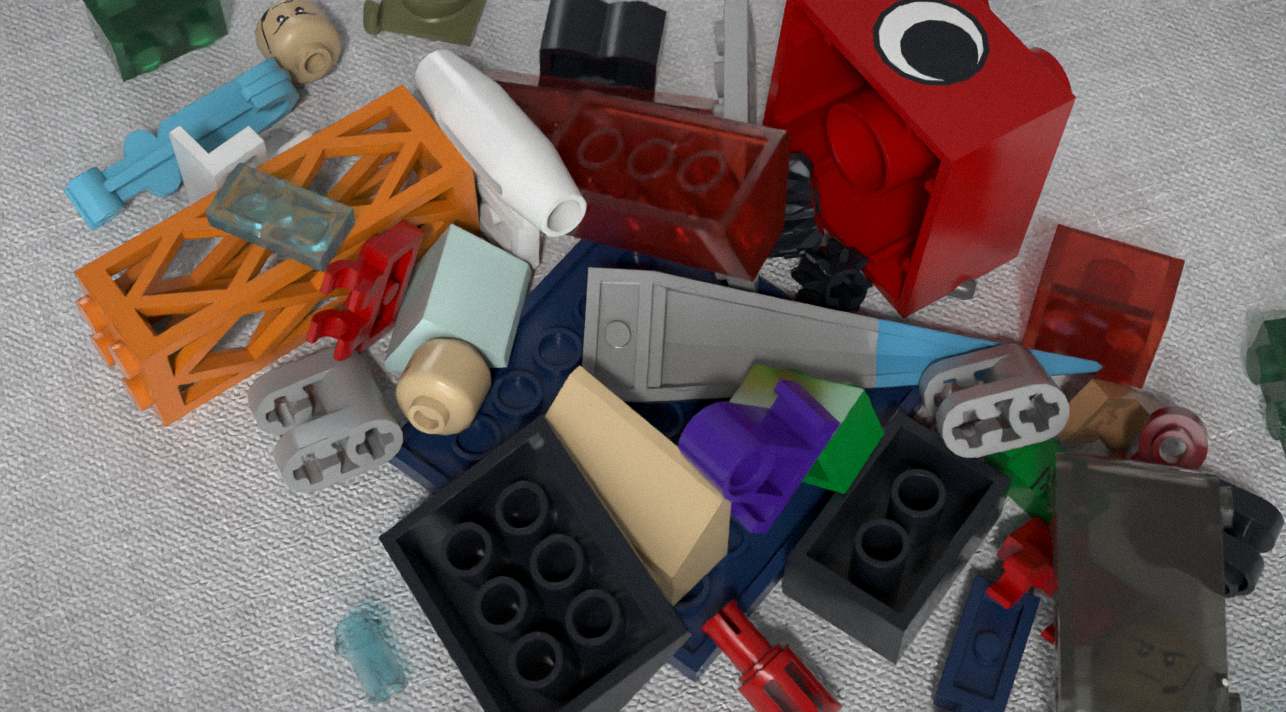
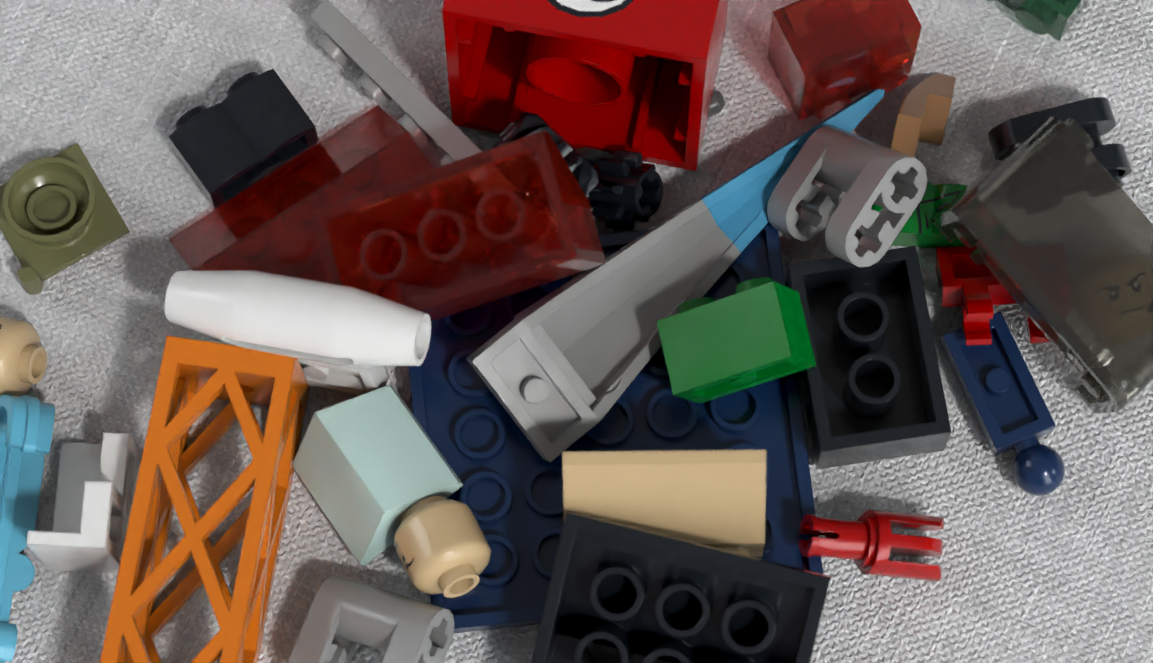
camera: 40 degrees left, 15 degrees up
clear light blue plate [205,163,356,272] -> none
red plate [306,219,424,361] -> none
dark purple pin [678,379,841,534] -> none
dark red plate [1106,406,1208,494] -> none

